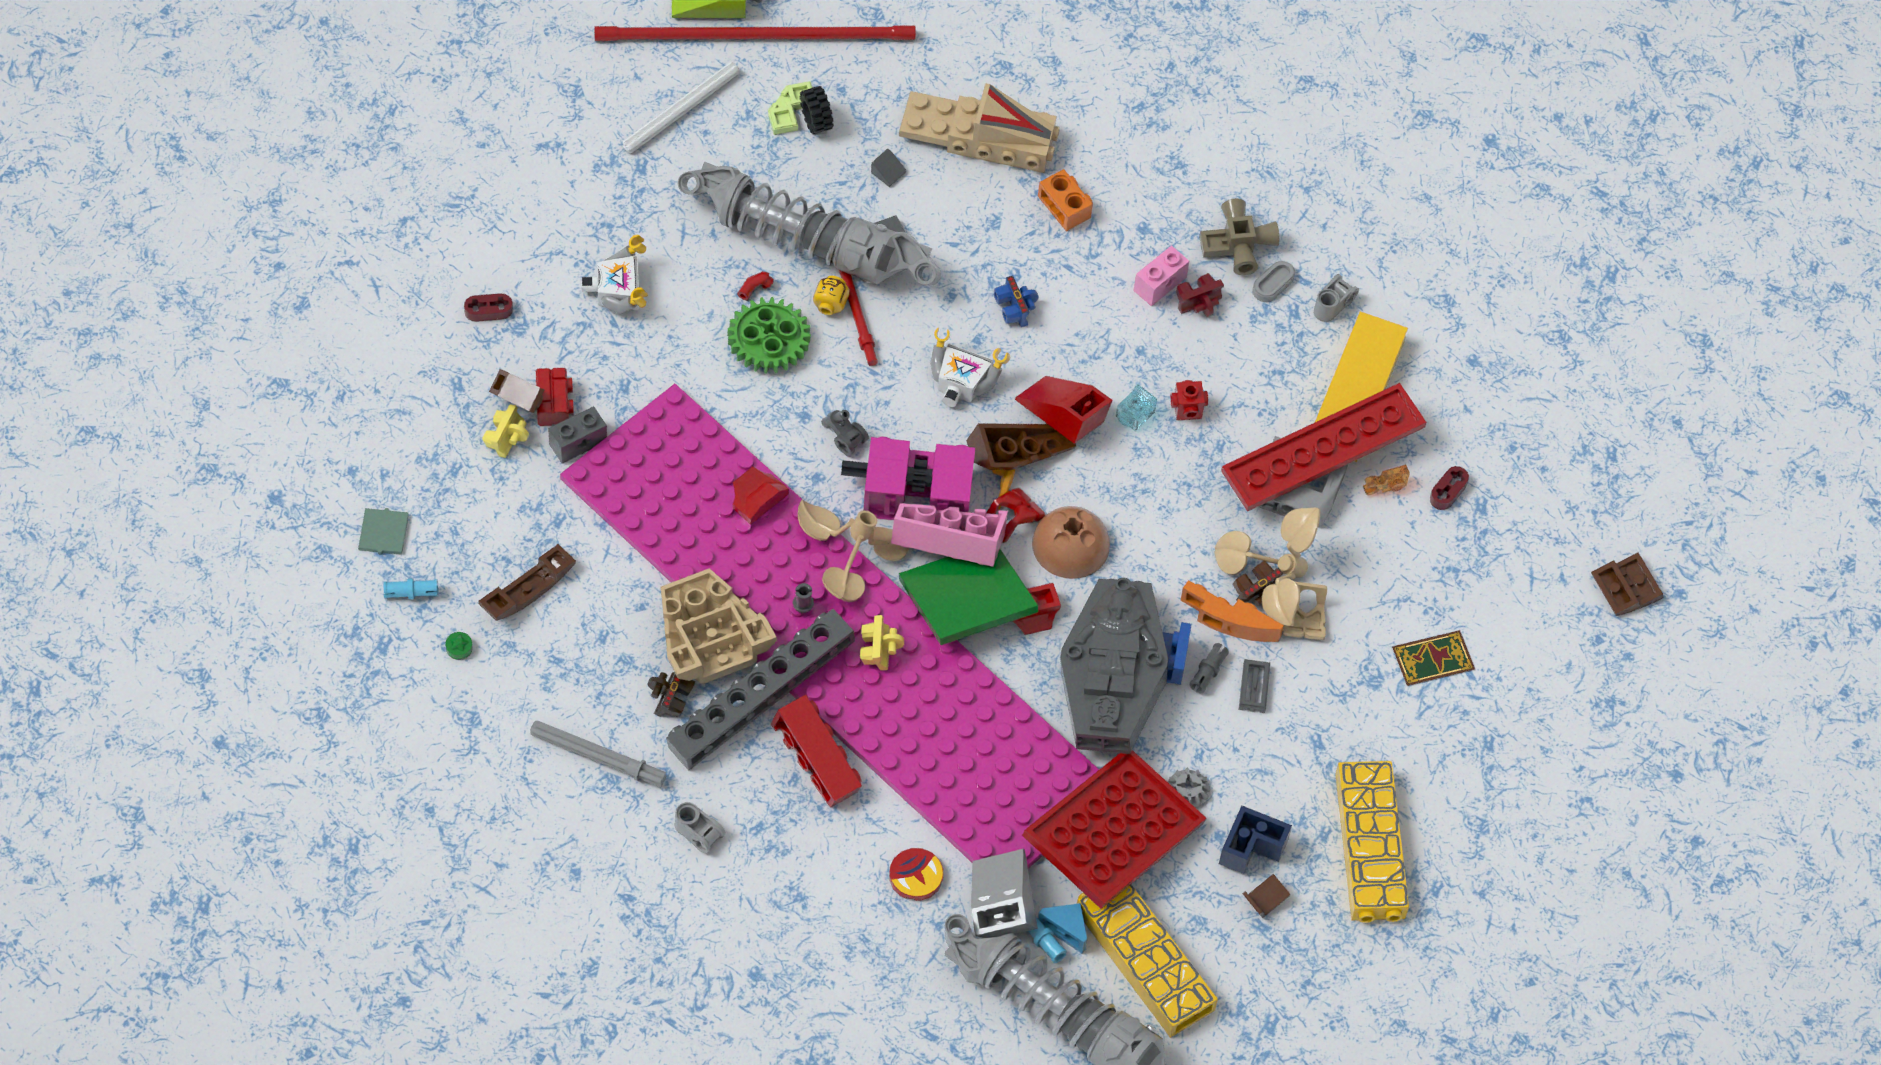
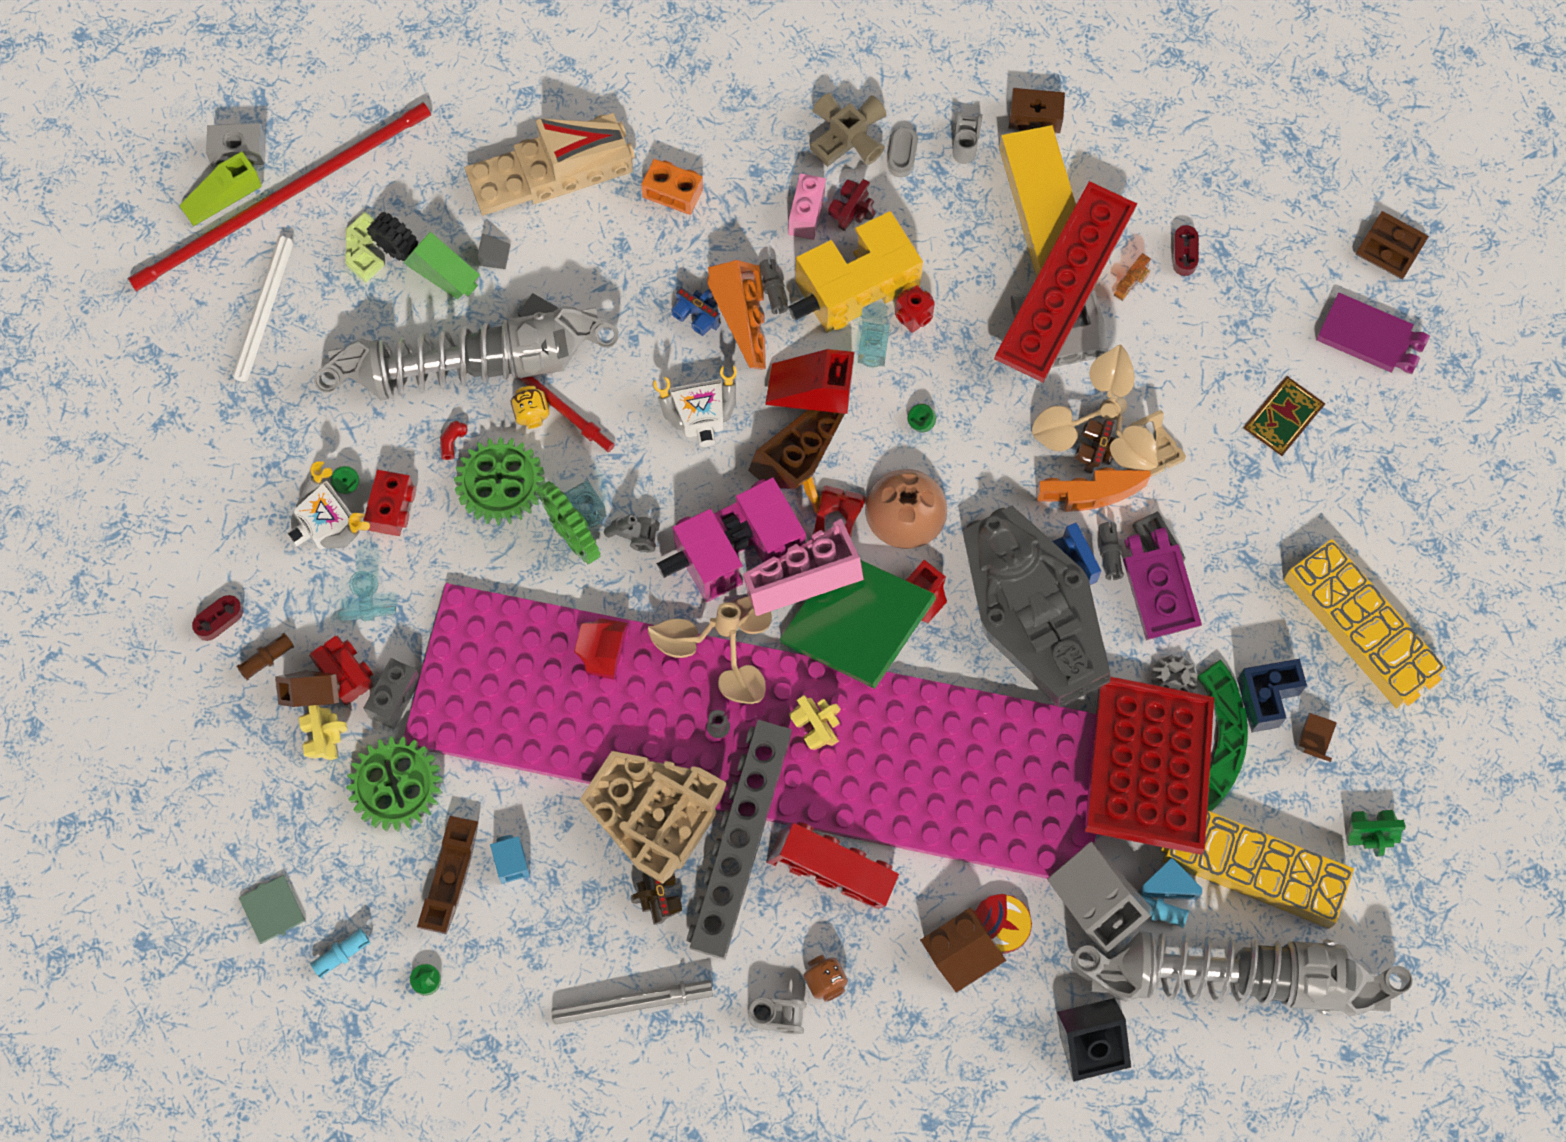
camera: 30 degrees left, 10 degrees up
none -> reddish brown pin [236,632,294,681]
none -> green tile [330,466,359,494]
none -> clear light blue piece [338,571,396,621]
none -> bright green gear [346,736,443,832]
none -> red brick [363,469,416,536]
none -> bright green slope [403,231,480,300]
none -> dark azure brick [490,835,530,884]
none -> bright green gear [537,481,601,565]
none -> clear light blue brick [564,480,607,528]
none -> orange wedge [707,260,766,370]
none -> dark grey pin [759,259,788,314]
none -> yellow piece [788,211,923,333]
none -> dark orange head [803,955,848,1002]
none -> green tile [907,404,937,433]
none -> reddish brown slope [920,907,1007,993]
none -> reddish brown brick [1008,88,1065,133]
none -> black slope [1057,998,1132,1082]
none -> magenta tile [1123,527,1202,641]
none -> green tile [1197,659,1248,812]
none -> magenta tile [1316,292,1430,374]
none -> green hips [1346,810,1406,857]

